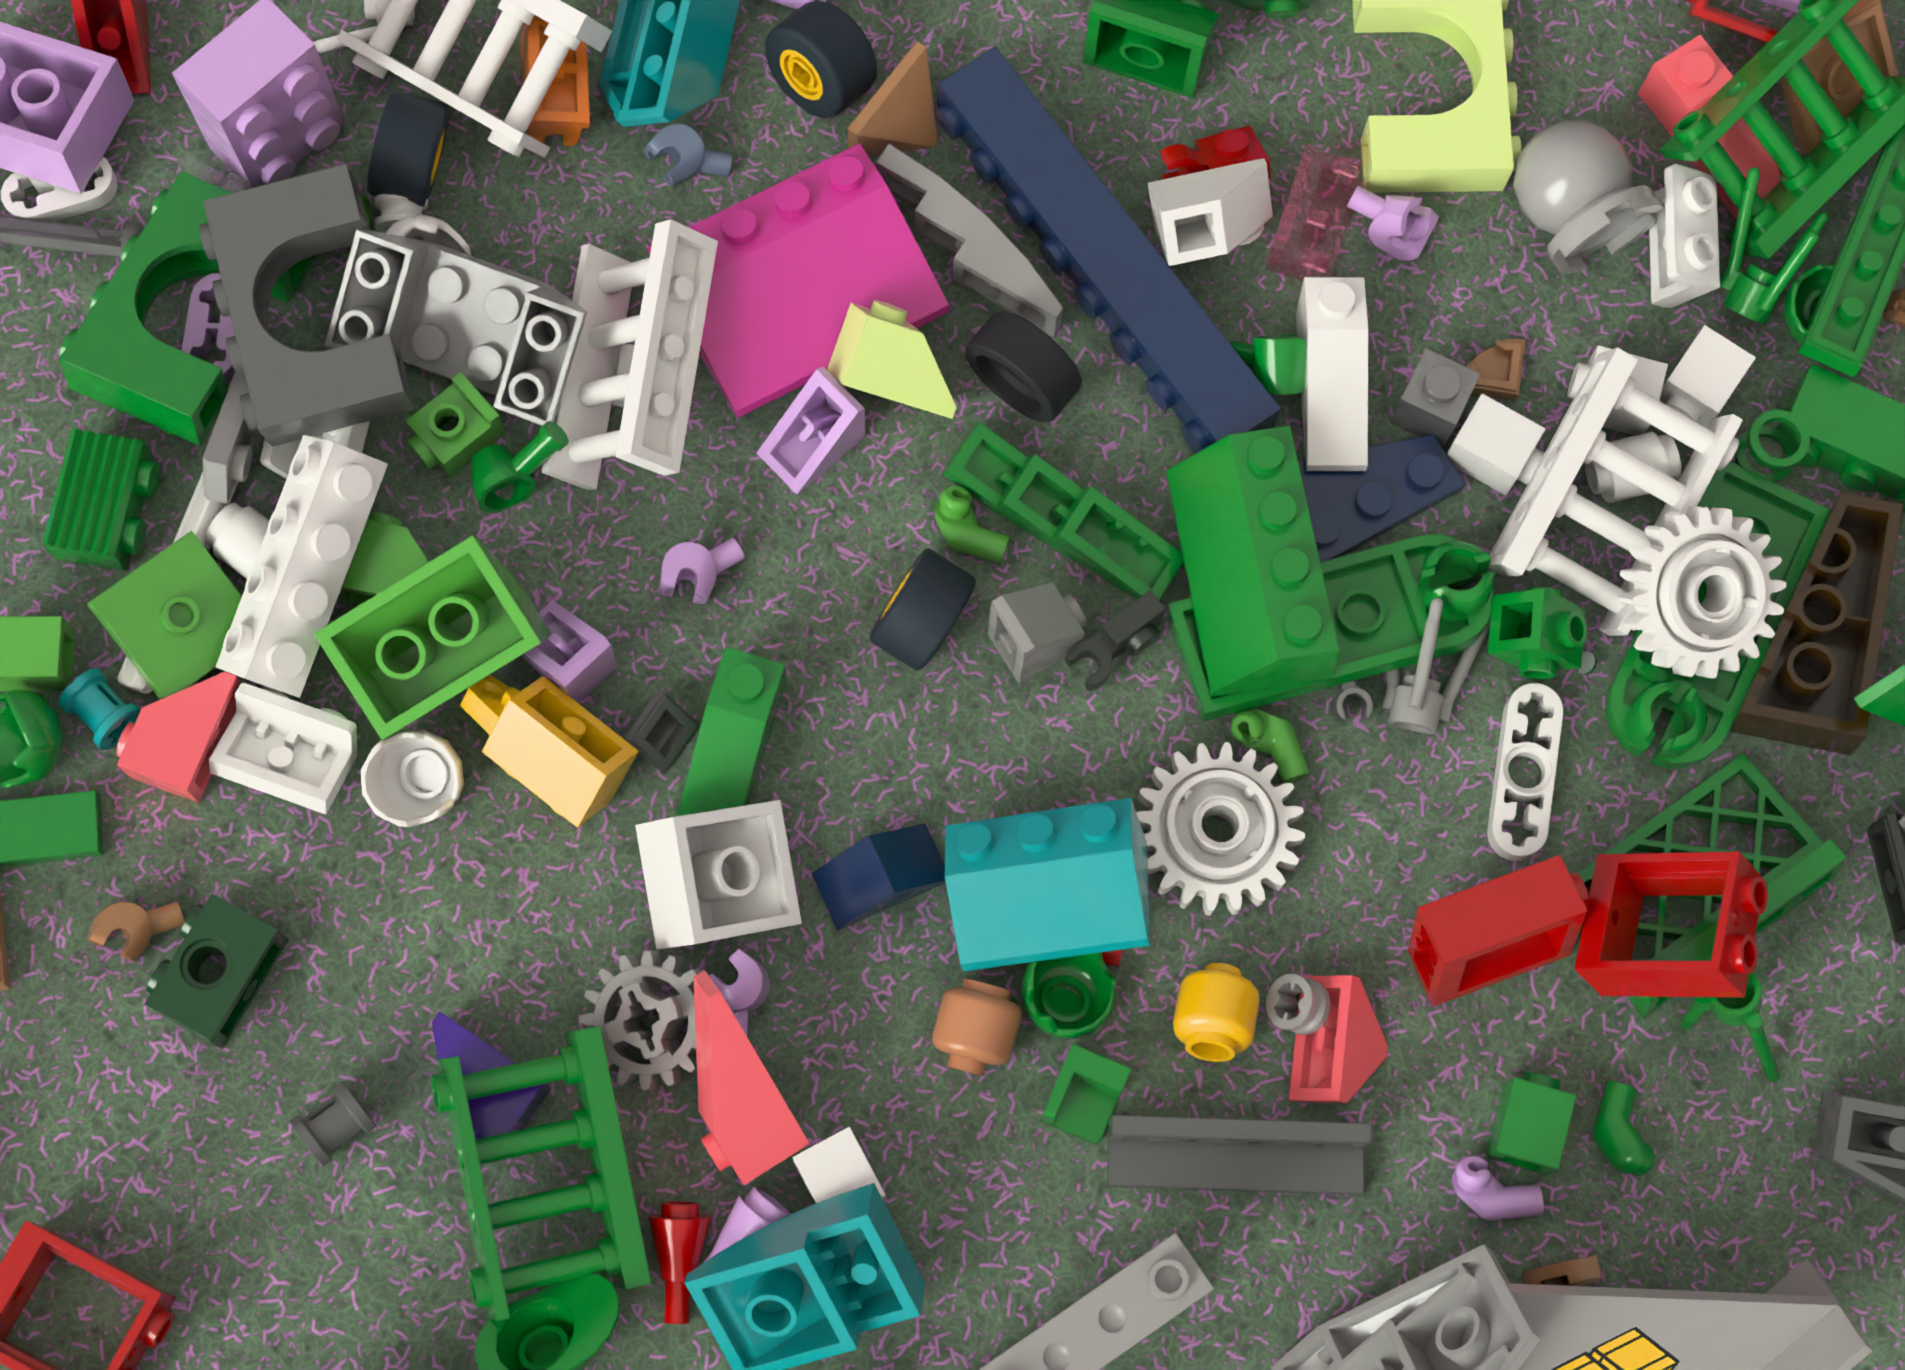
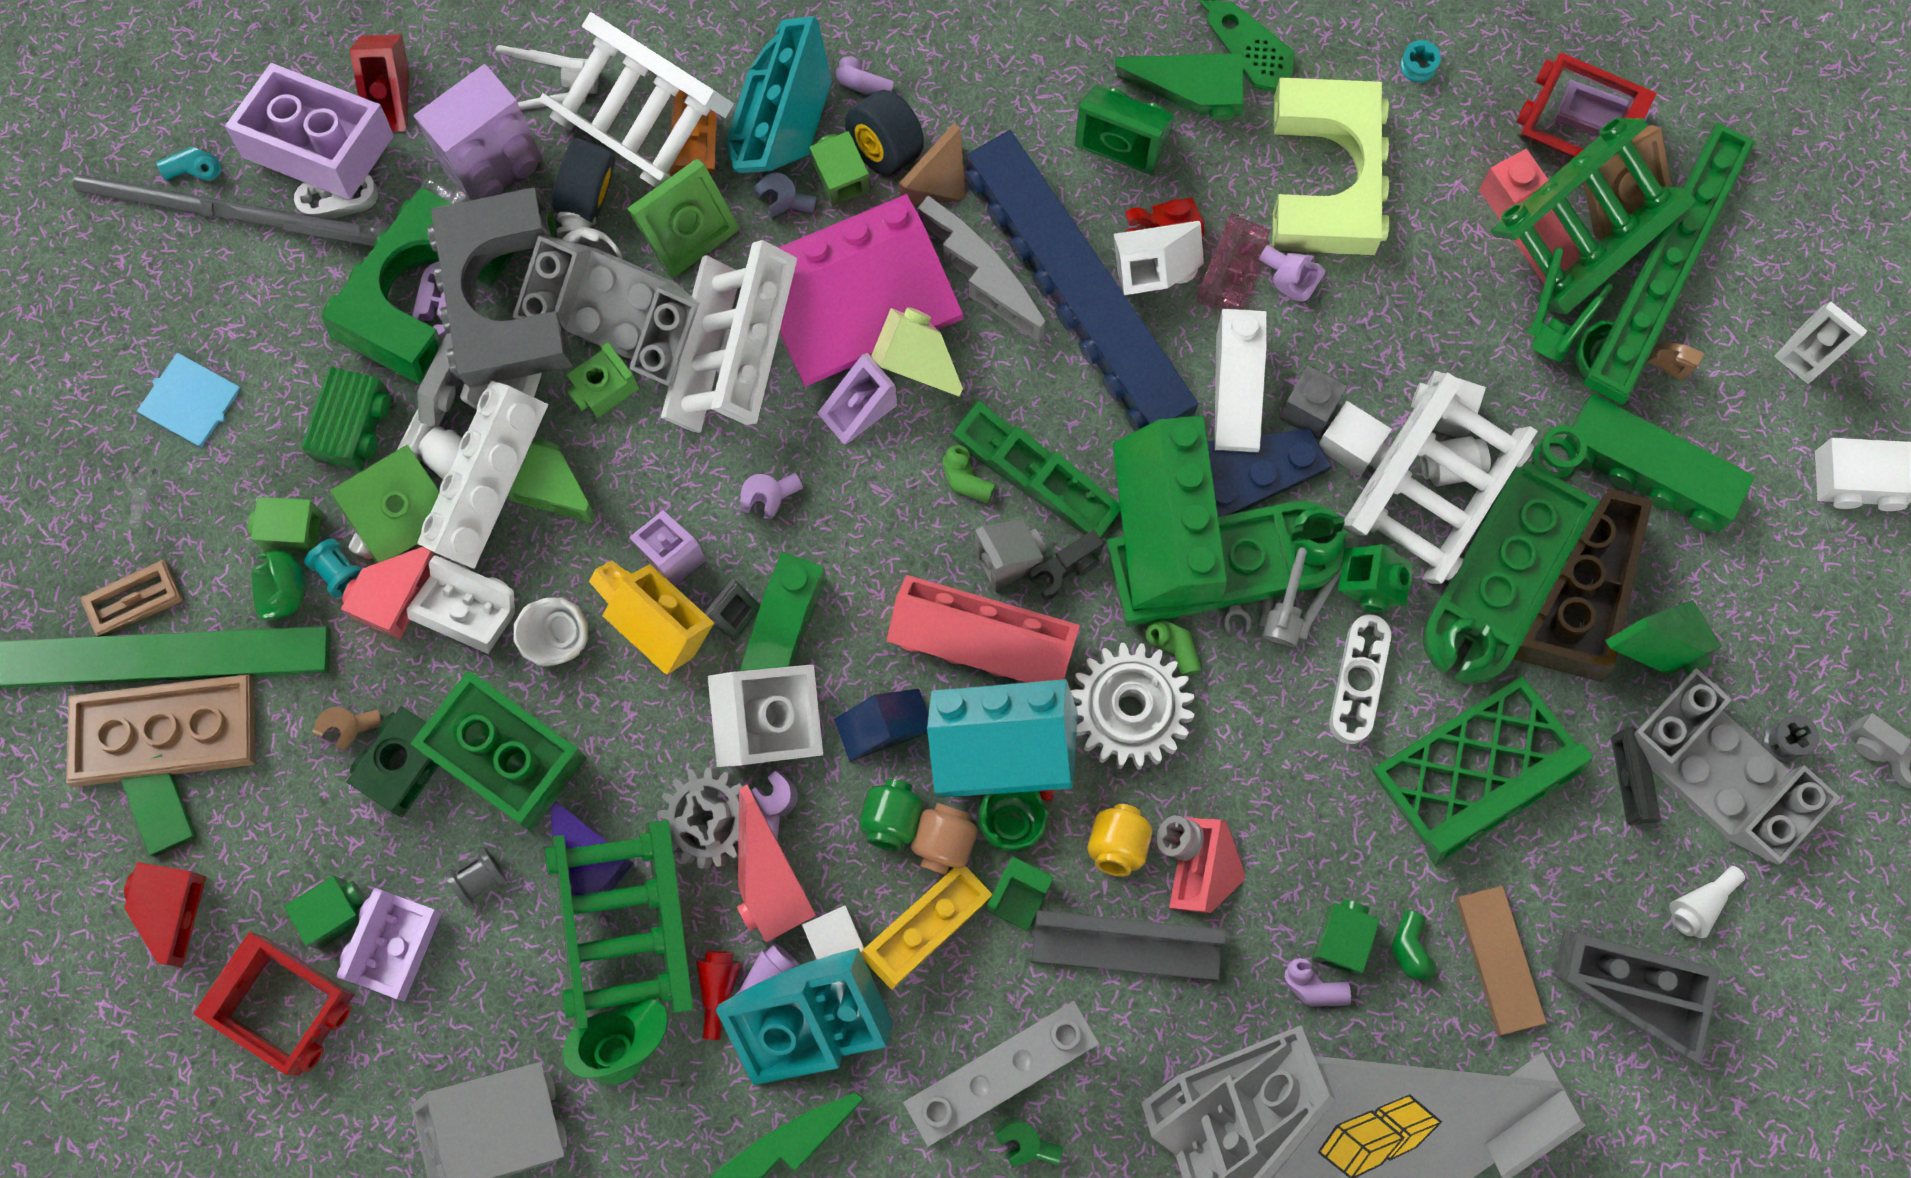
camera: 10 degrees right, 0 degrees up
bright green slope [314,534,552,740] -> none
green bar [471,421,569,513] -> none
black wheel [870,548,976,670] -> none
black tyre [965,311,1082,423] -> none
green piece [1230,334,1306,395] -> none
red window [1407,855,1590,1007] -> none
medium nougat tile [1466,339,1525,401] -> none
light grey tile [1513,119,1663,274] -> none
medium nougat tile [1522,1255,1602,1286] -> none
red window [1574,851,1768,998] -> none
light grey piece [1578,651,1597,674] -> none
white gear [1618,506,1786,678] -> none
white bracket [1649,164,1720,308] -> none
white brick [1660,325,1756,428] -> none
green plant [1680,965,1780,1082] -> none
none -> green brick [284,875,366,950]
none -> lavender bracket [337,888,442,1001]
none -> green slope [410,670,587,832]
none -> bright green plate [627,159,741,279]
none -> bright green brick [809,131,870,207]
none -> green head [859,779,924,851]
none -> yellow plate [861,866,992,990]
none -> coral brick [886,575,1080,683]
none -> medium nougat tile [1455,886,1547,1036]

